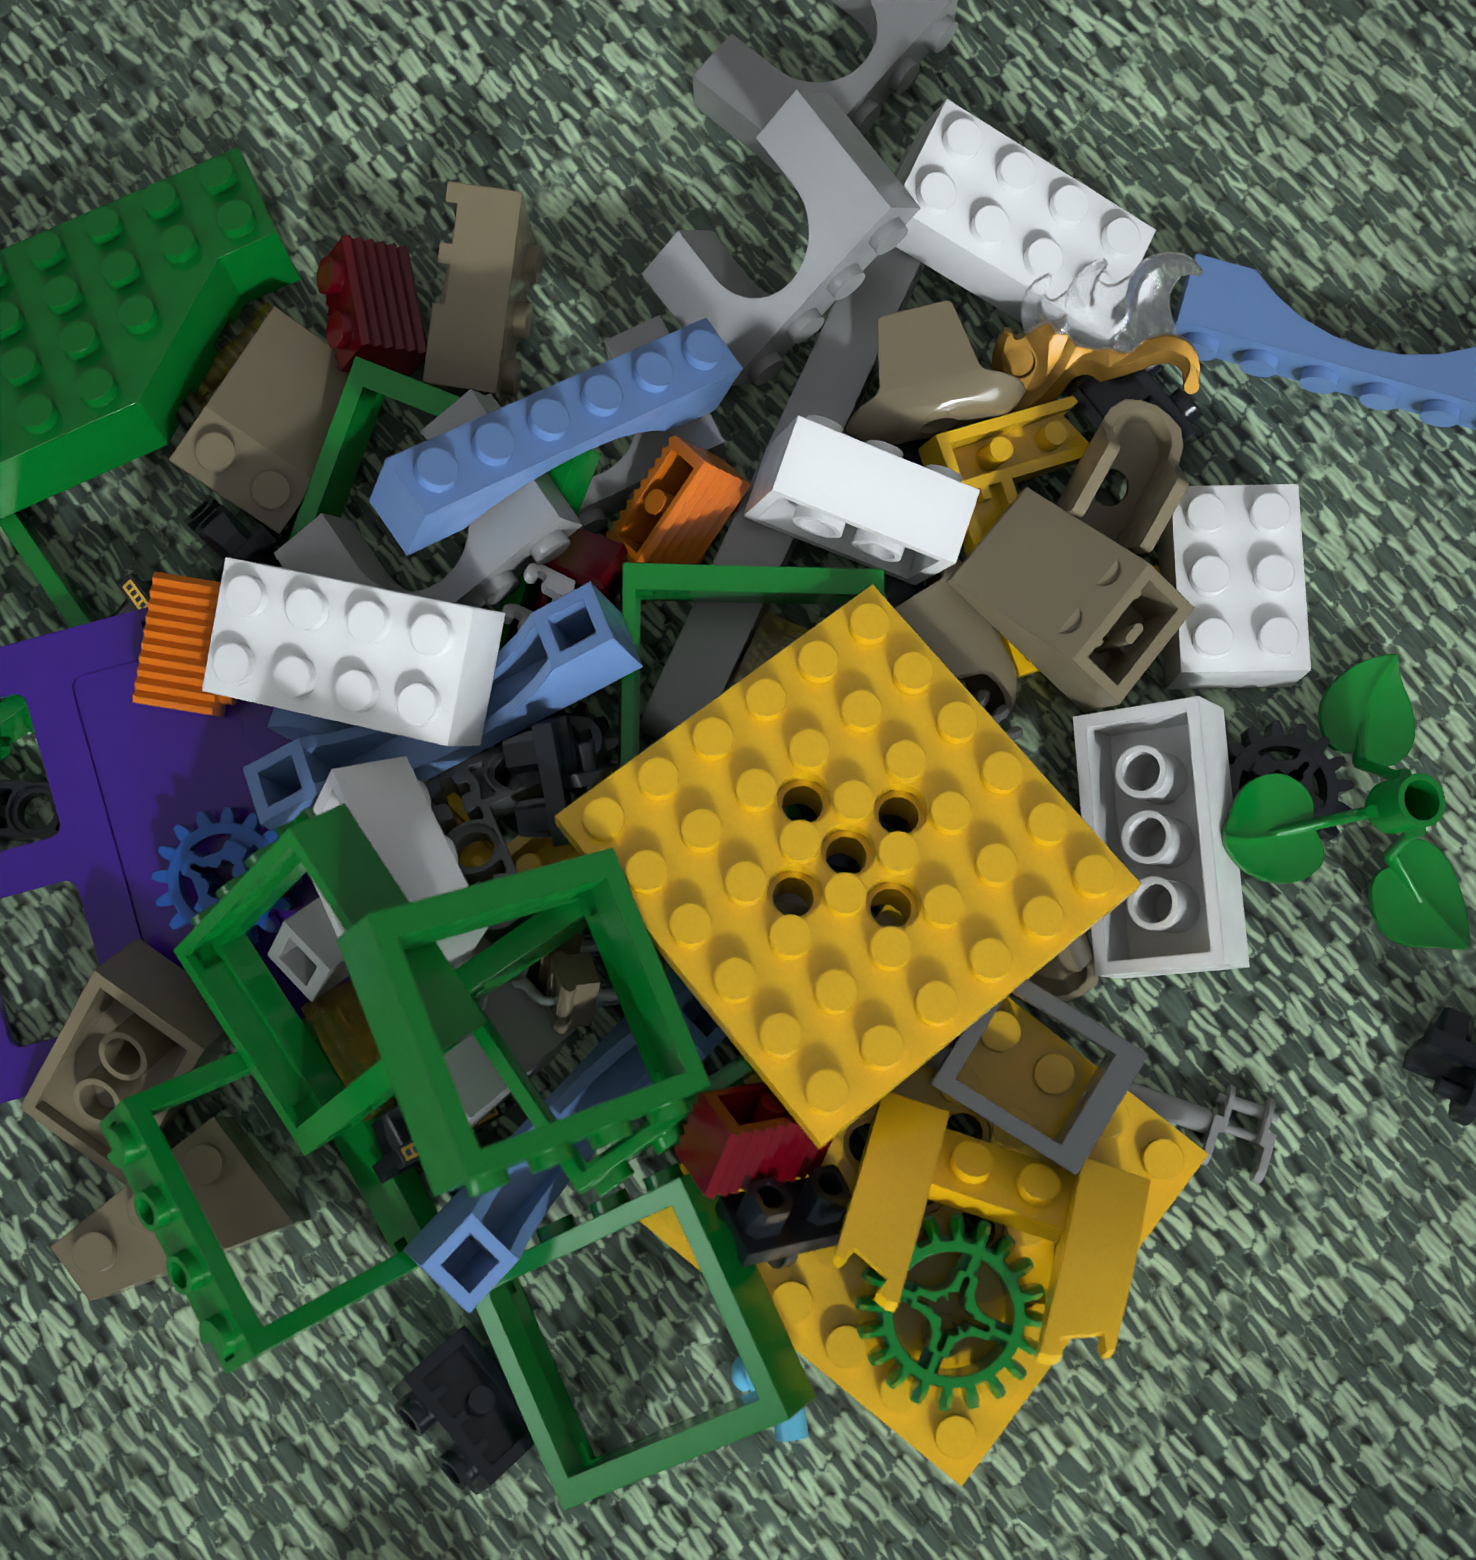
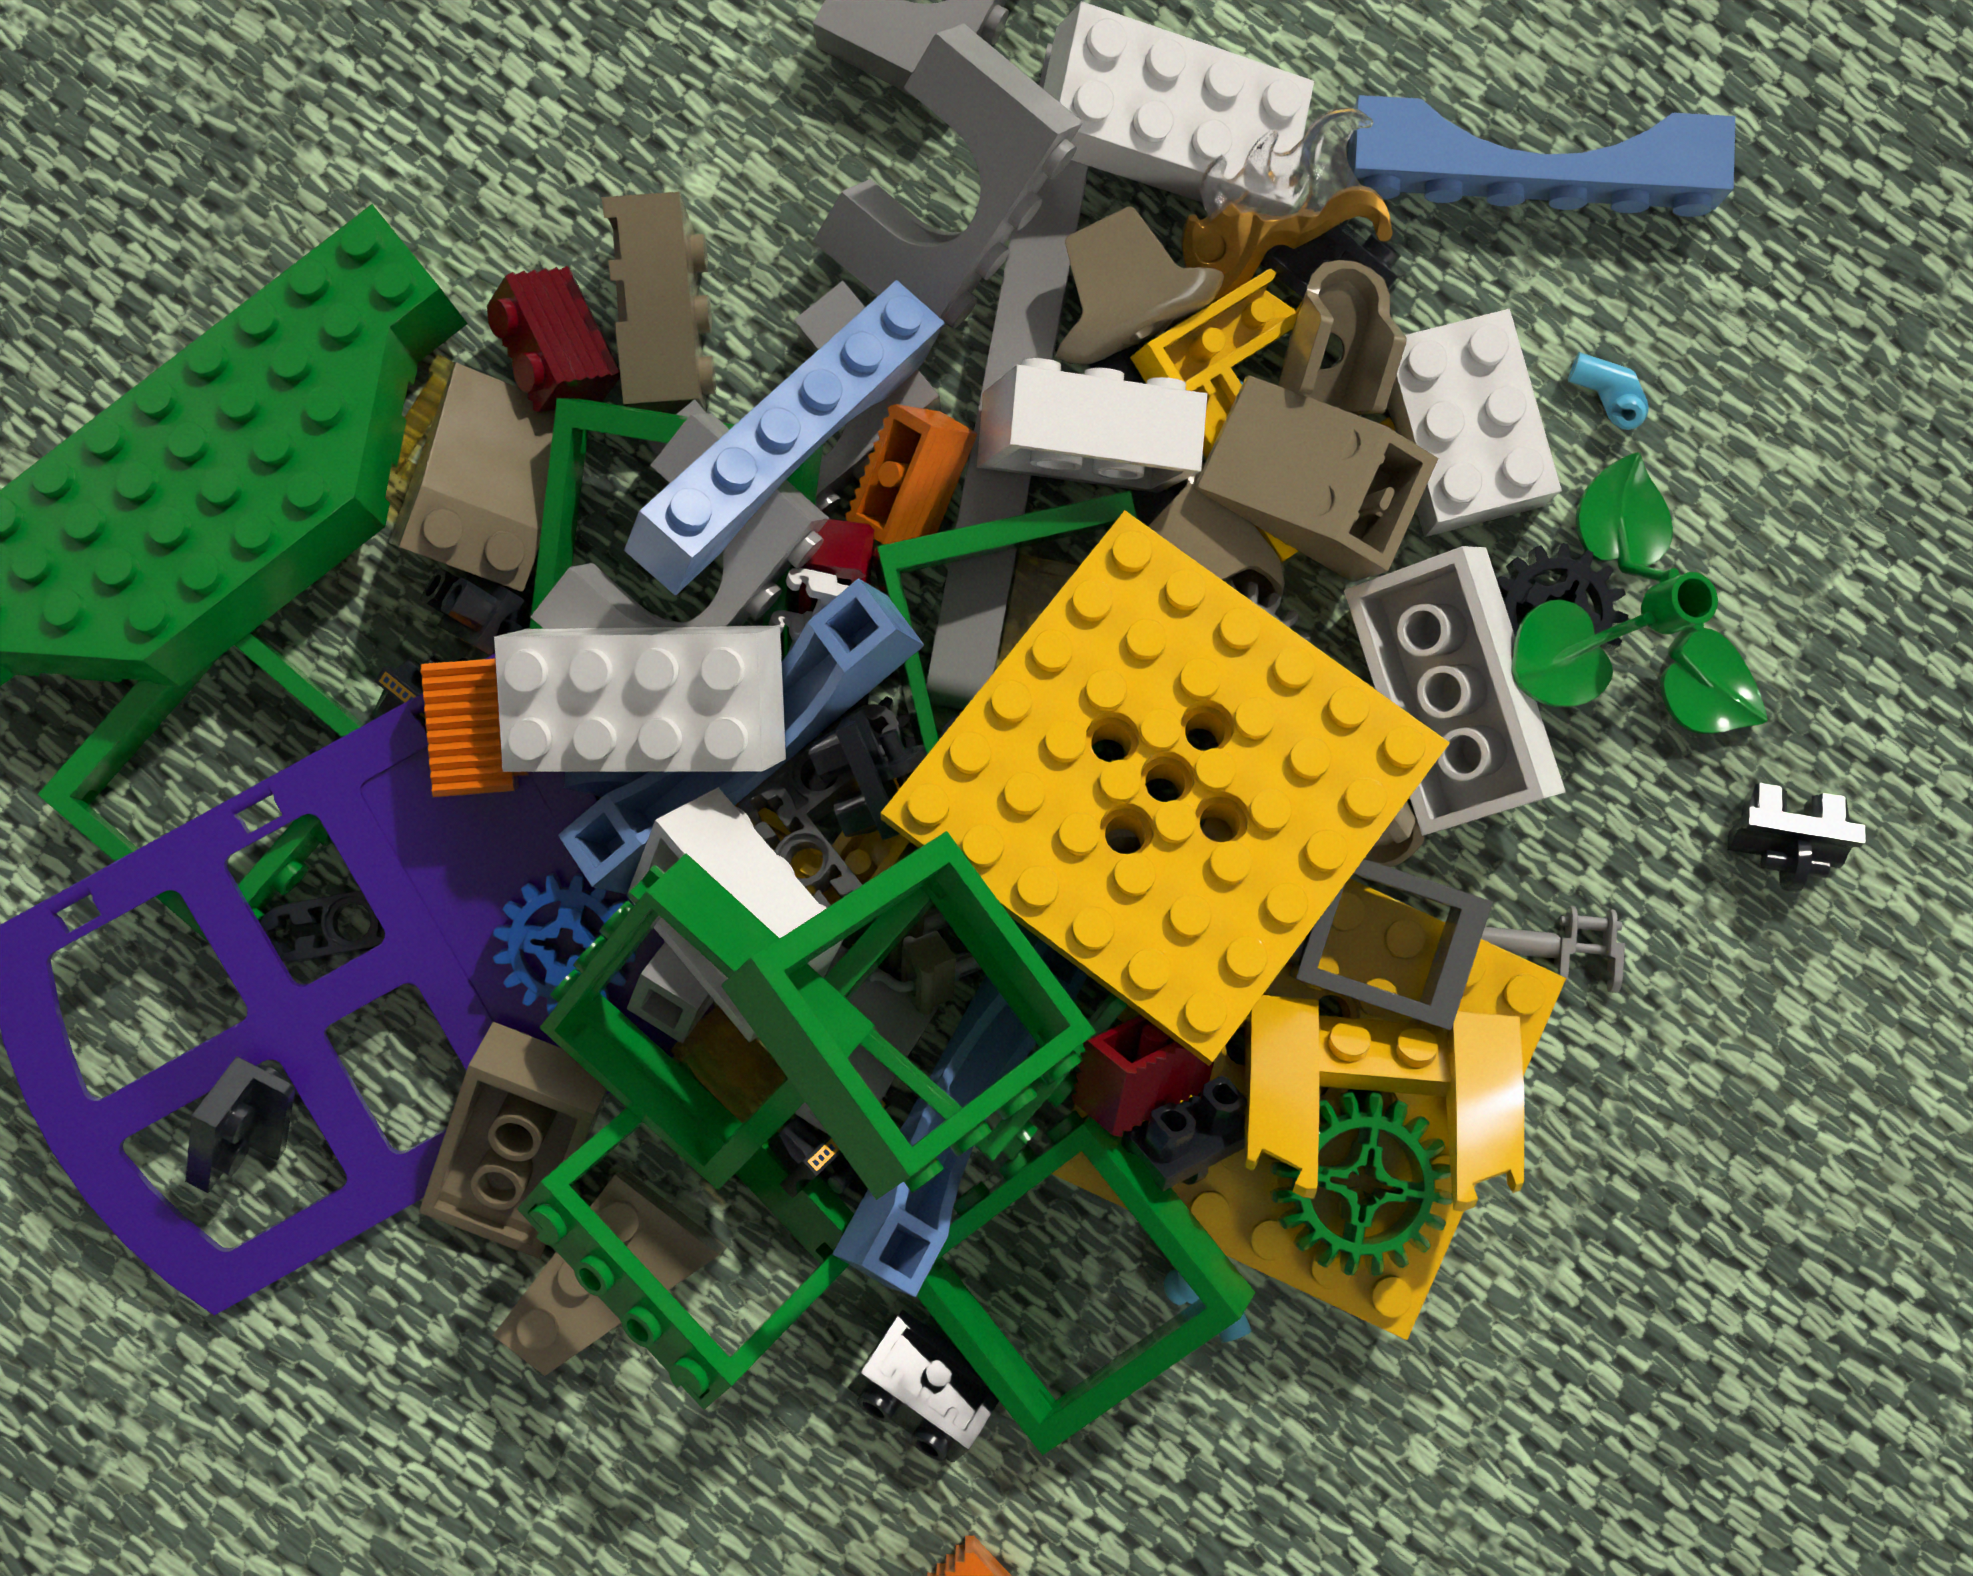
camera: 20 degrees left, 5 degrees up
none -> medium azure arm [1568,352,1649,430]

